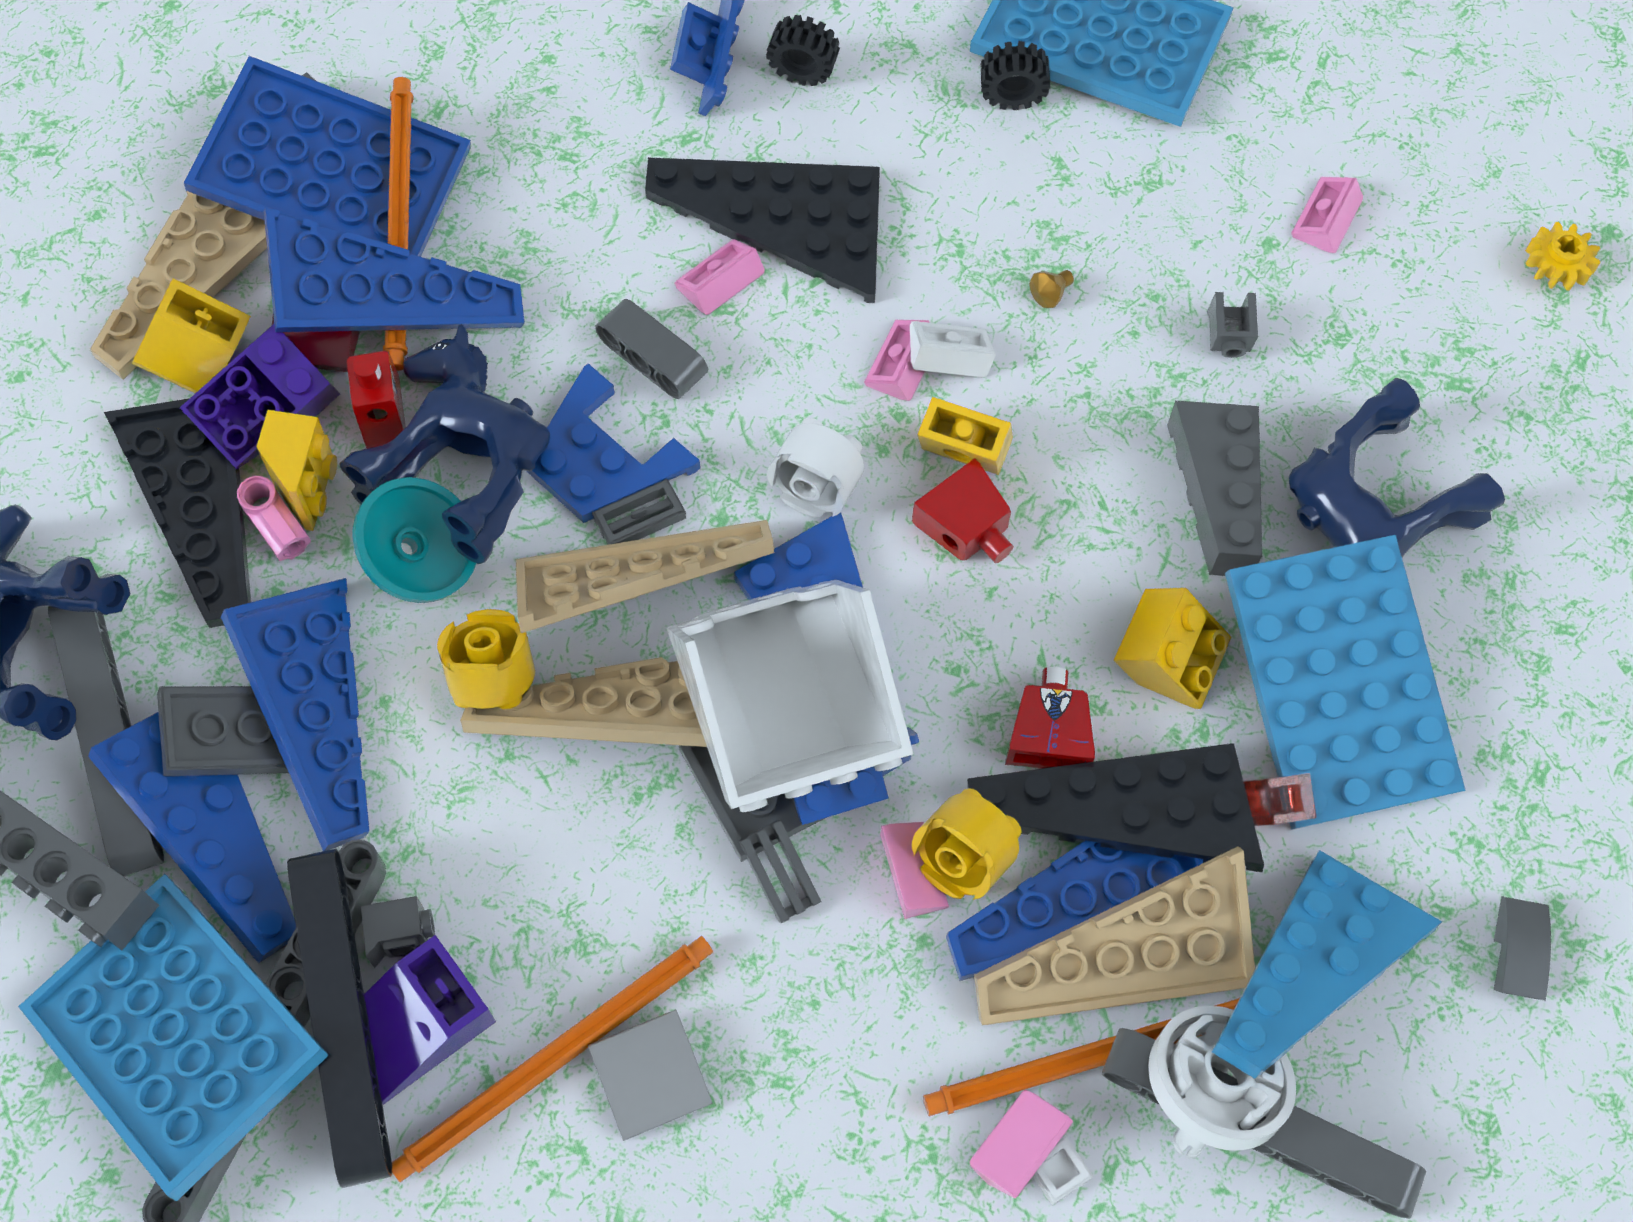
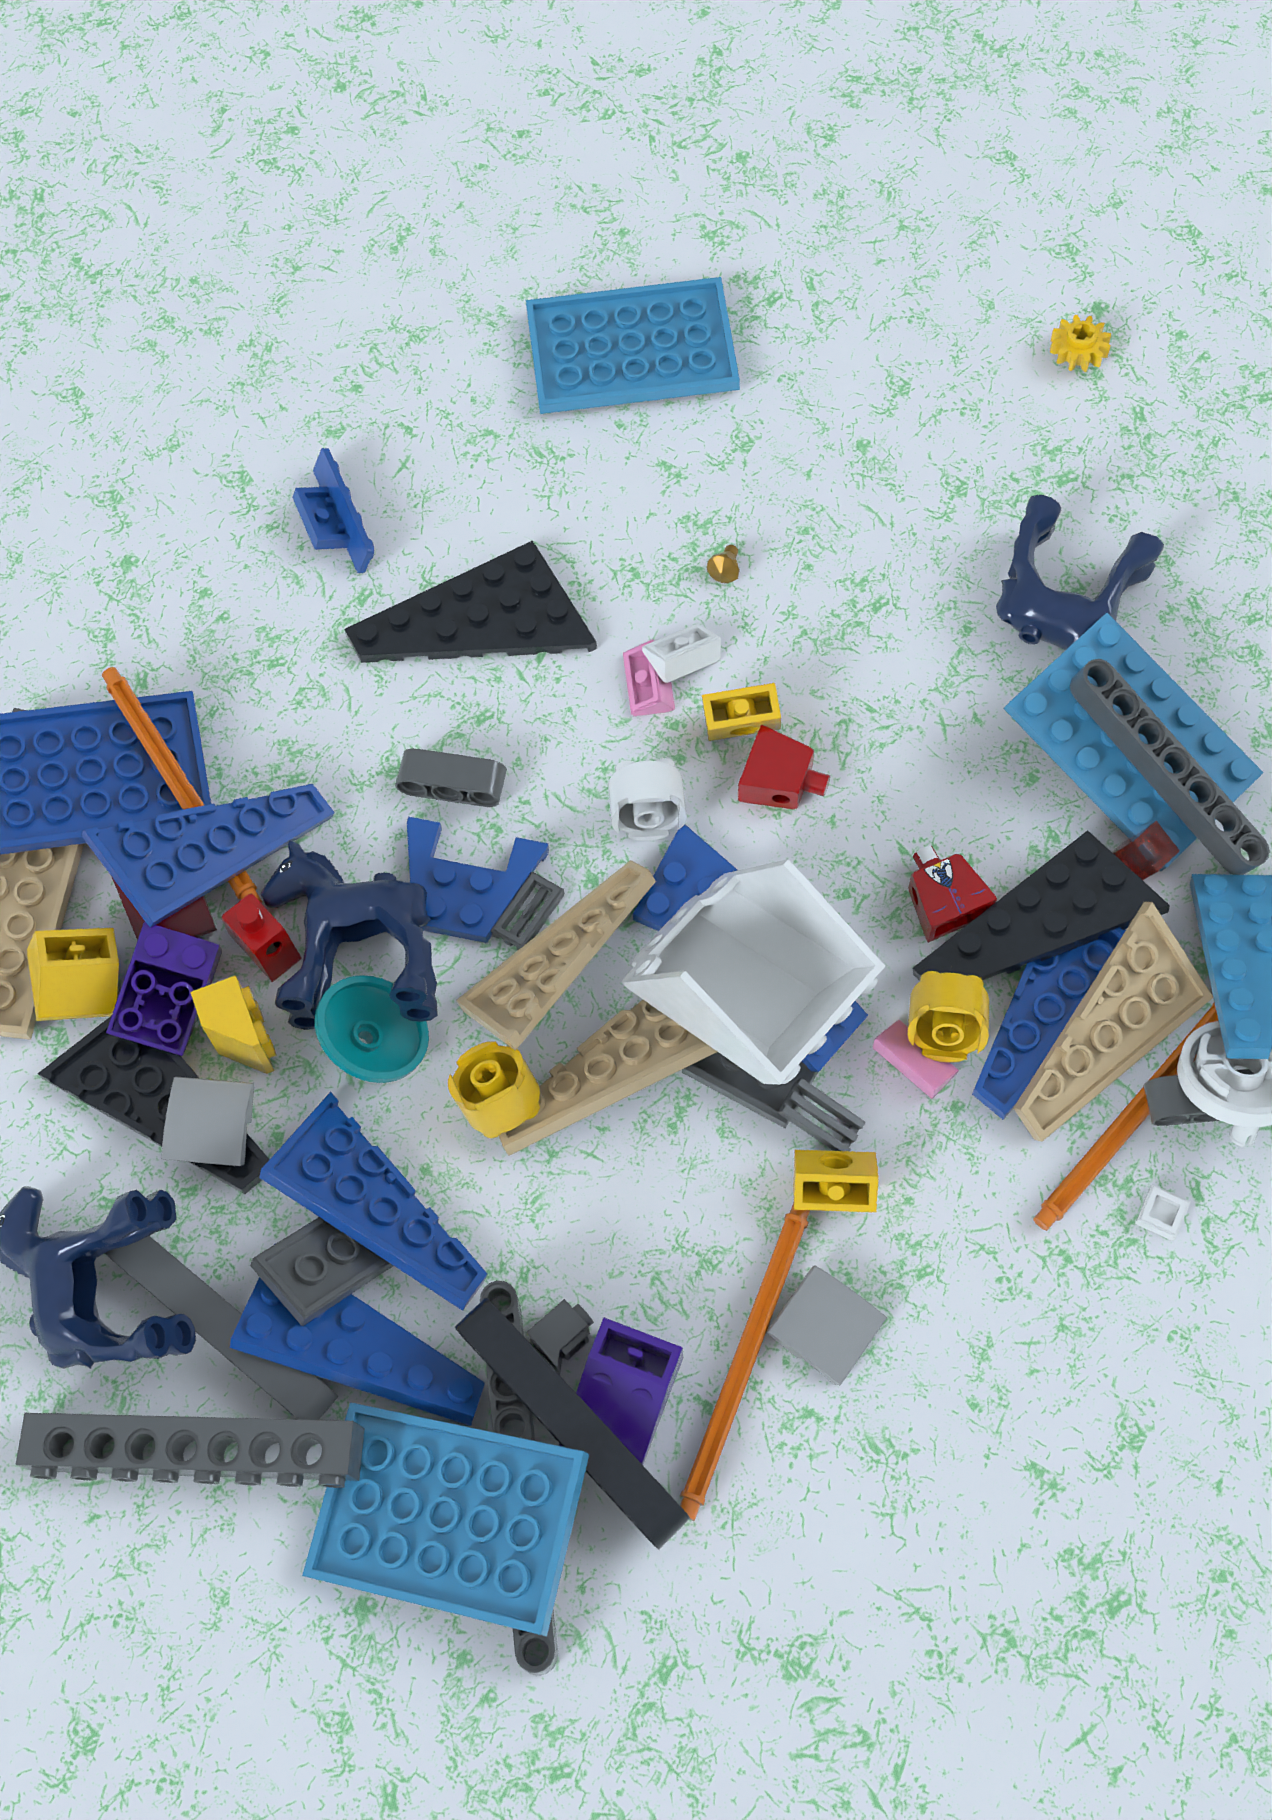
camera: 25 degrees left, 0 degrees up
bright pink piece [237,476,311,561] -> none
bright pink slope [674,239,765,315] -> none
black tyre [766,15,840,86] -> none
bright pink slope [970,1090,1073,1199] -> none
black tyre [980,41,1050,110] -> none
yellow slope [1114,588,1232,709] -> none
dark grey wedge [1167,400,1262,576] -> none
dark grey window [1207,292,1258,358] -> none
bright pink slope [1291,177,1363,253] -> none
none -> light grey slope [161,1076,254,1166]
none -> yellow brick [793,1149,879,1213]
none -> dark grey beam [1070,659,1270,875]

